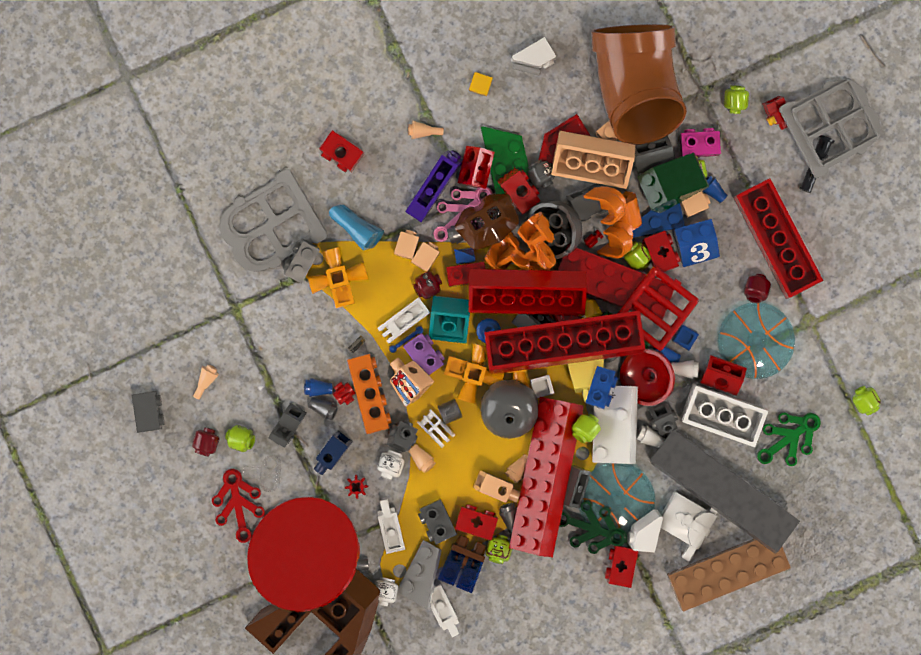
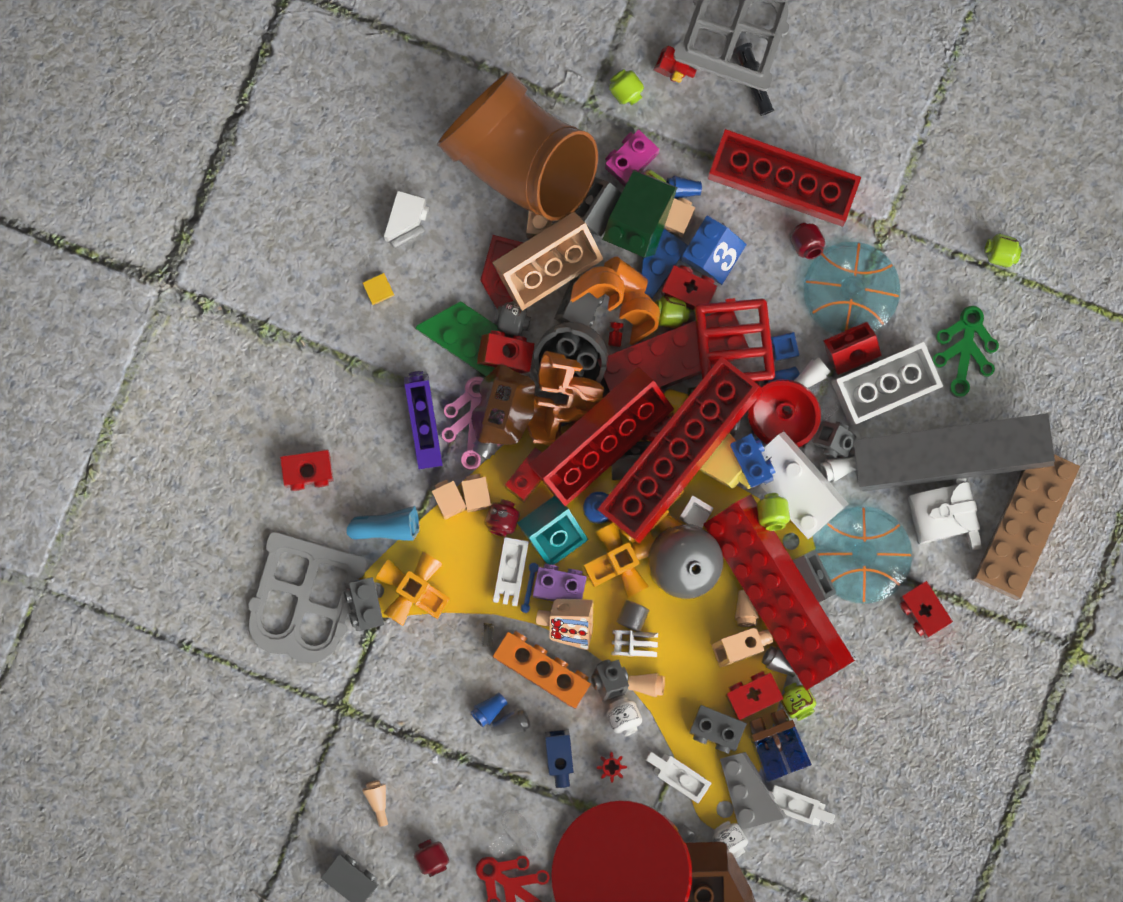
camera: 45 degrees left, 5 degrees down
lime head [225,425,255,452] -> none
dark grey brick [268,403,307,448] -> none
red gear [332,382,356,405] -> none
light nougat cone [408,120,444,139] -> none
blue slope [454,248,475,265] -> none
red brick [457,146,495,189] -> none
dark green plant [559,500,627,554] -> none
white slope [627,509,663,553] -> none

